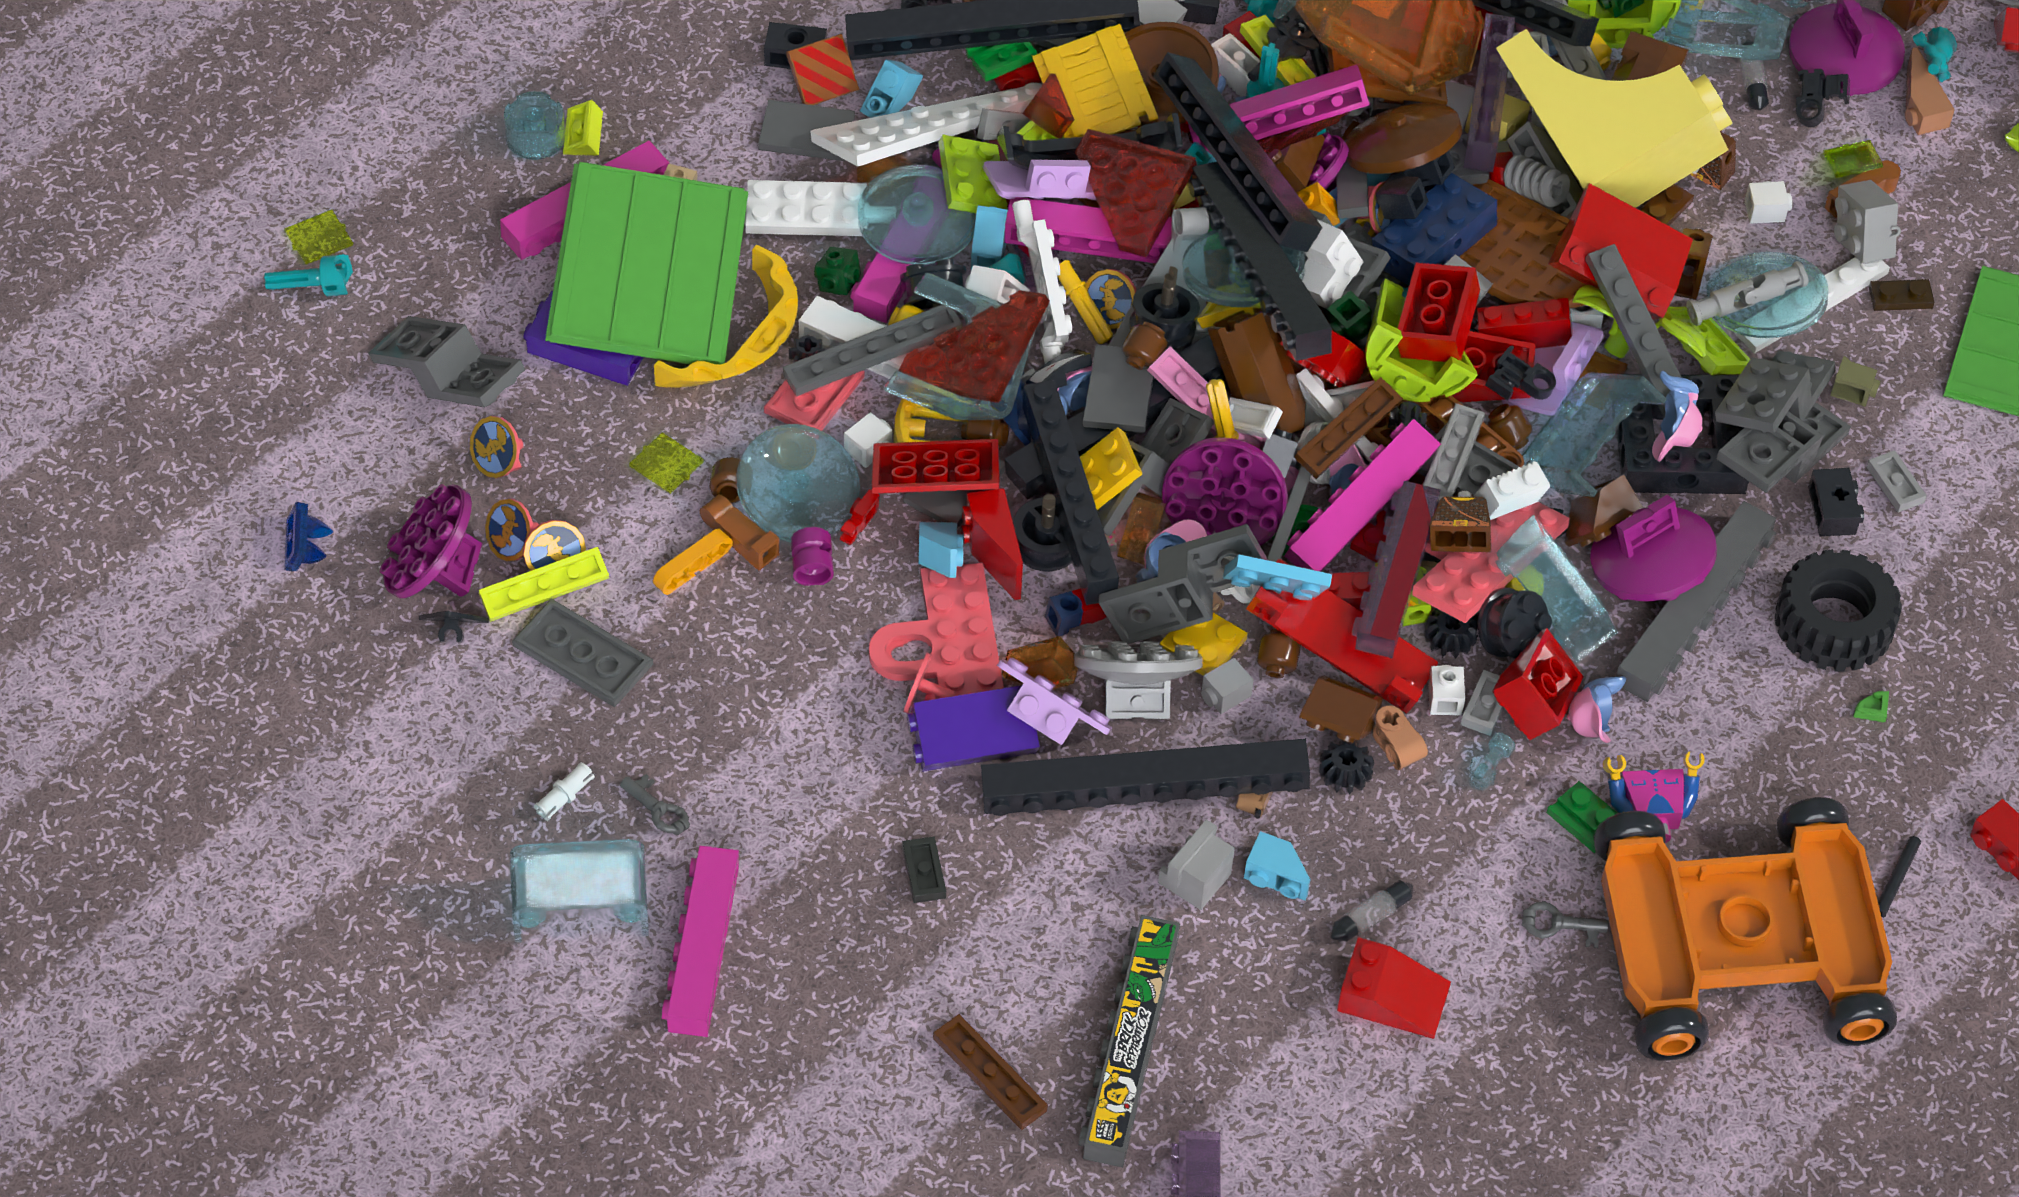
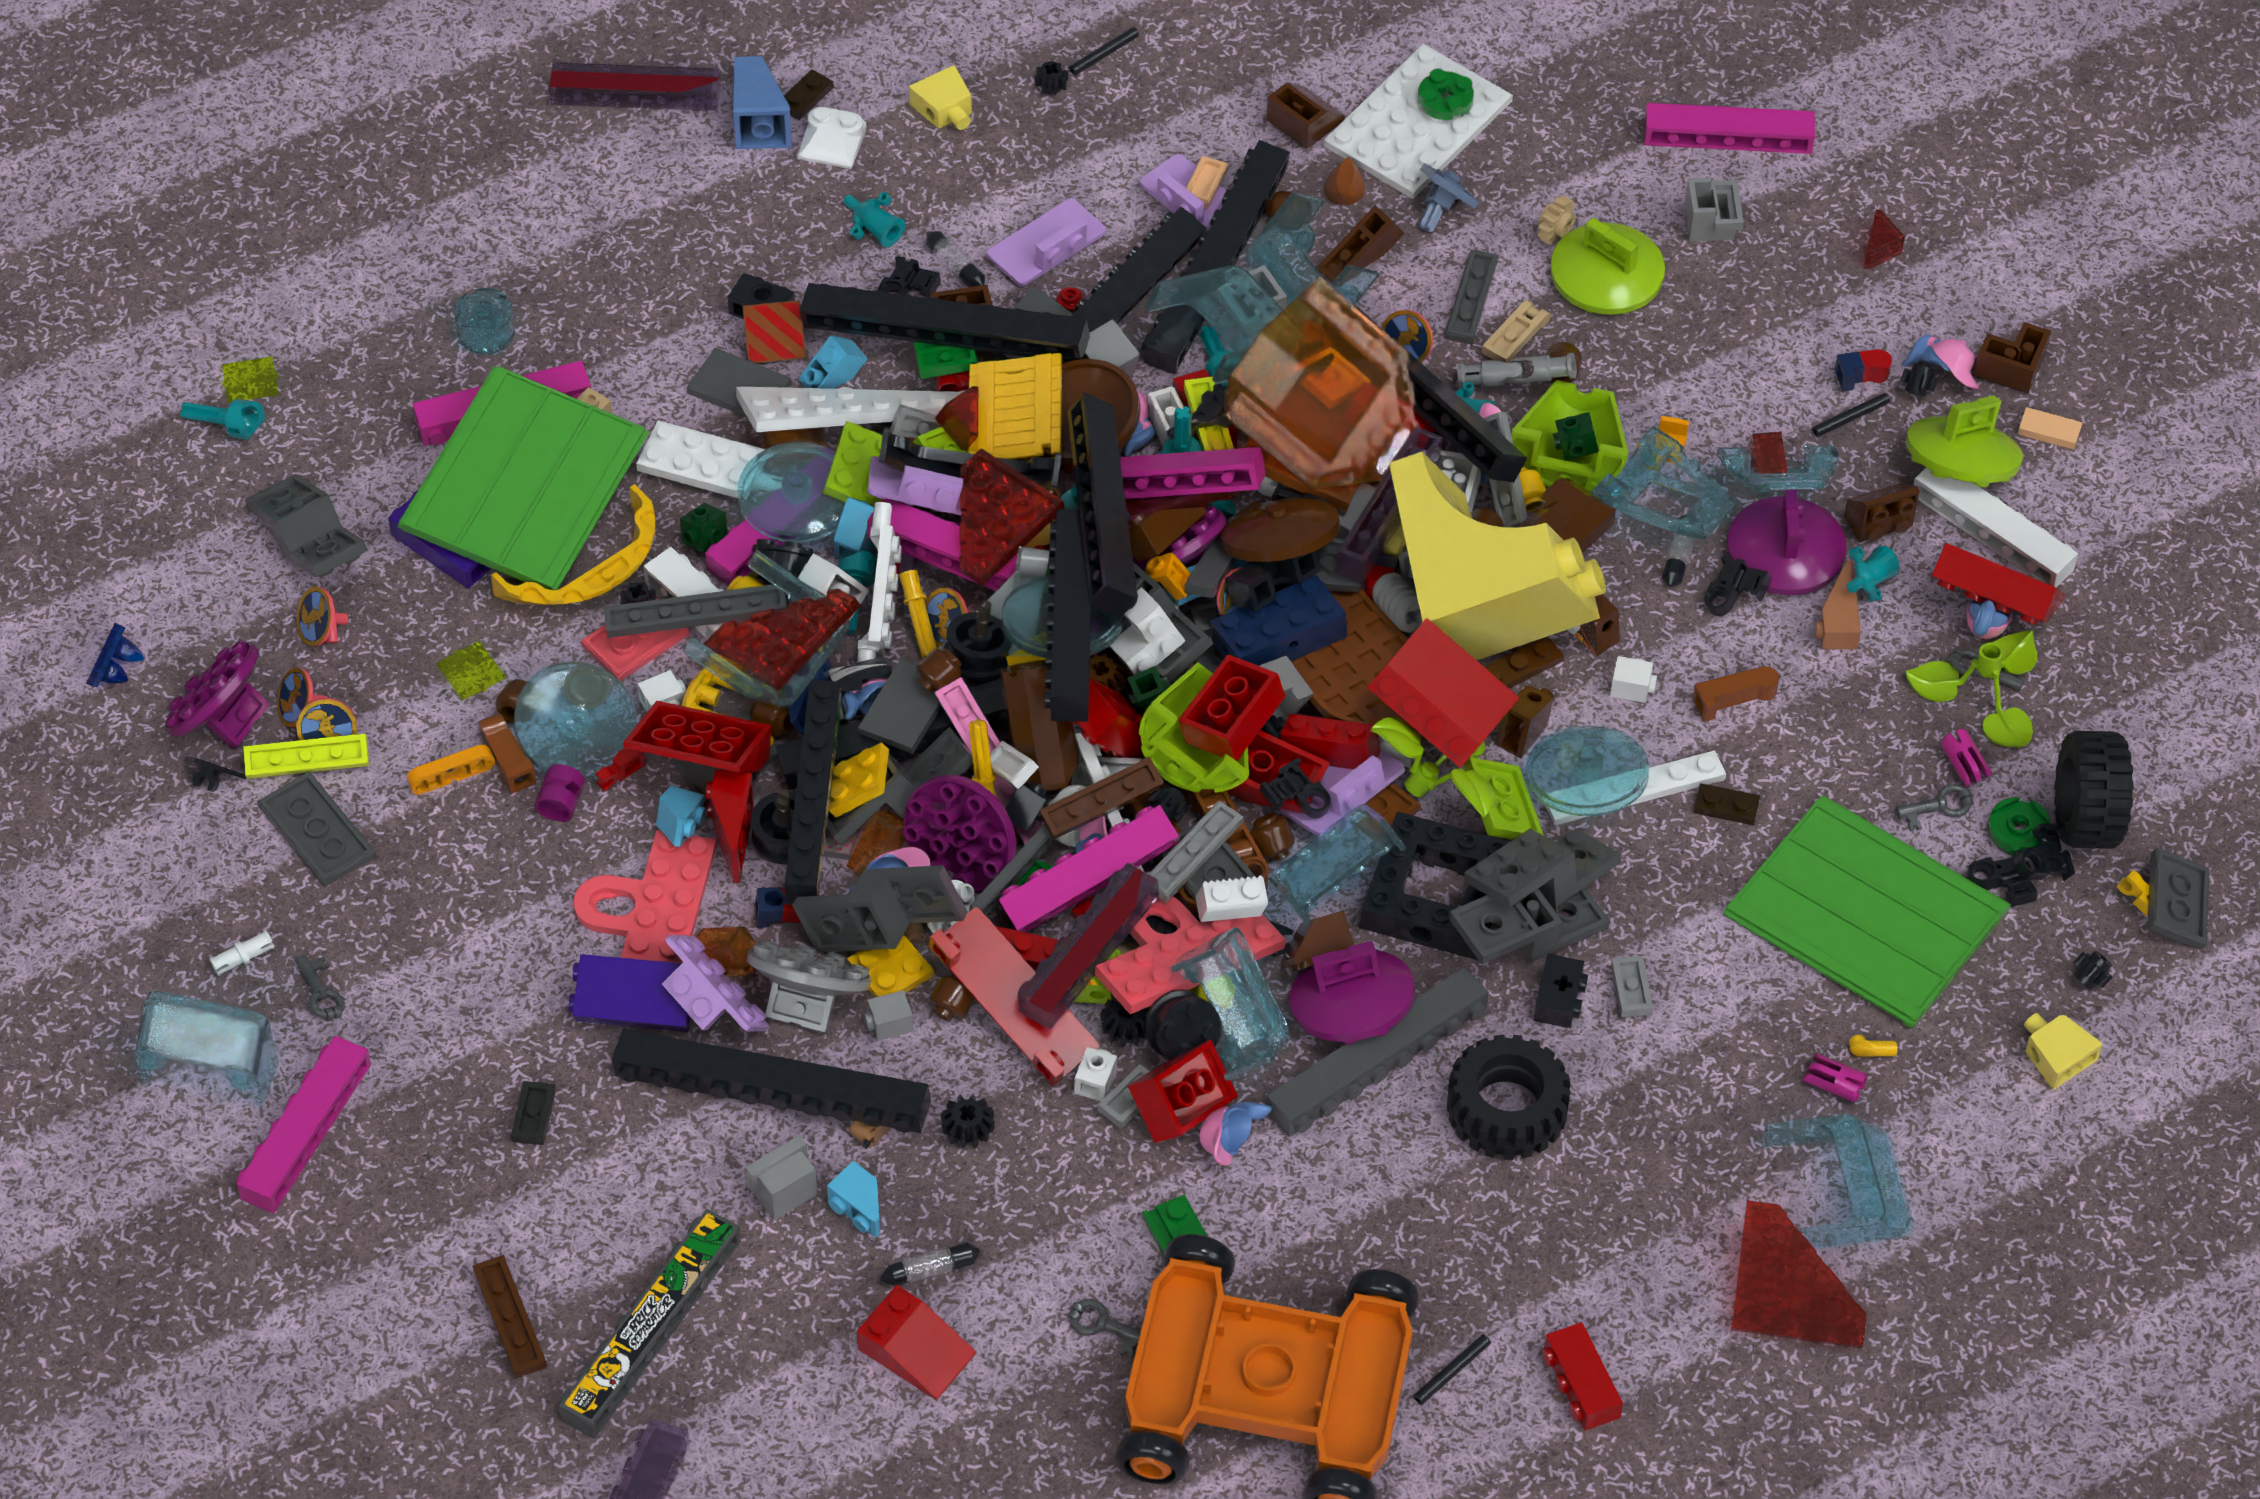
camera: 20 degrees right, 0 degrees up
neon yellow slope [563,100,603,156] -> none
coral shield [903,653,955,713] -> none
medium azure plate [1223,554,1332,600] -> none
reddish brown slope [1299,675,1383,743] -> none
nougat piece [1373,706,1428,770] -> none
reddish brown torso [1430,491,1491,552] -> none
clear light blue leg [1468,733,1516,790] -> none
dark grey plate [1585,244,1681,418] -> none
torso [1603,751,1705,843] -> none
hair [1652,371,1703,462] -> none
light grey piece [1686,261,1808,326] -> none
clear neon green piece [1823,140,1883,178] -> none
olive window [1830,356,1881,407] -> none
light grey brick [1834,180,1901,264] -> none
bright green tile [1853,691,1889,722] -> none

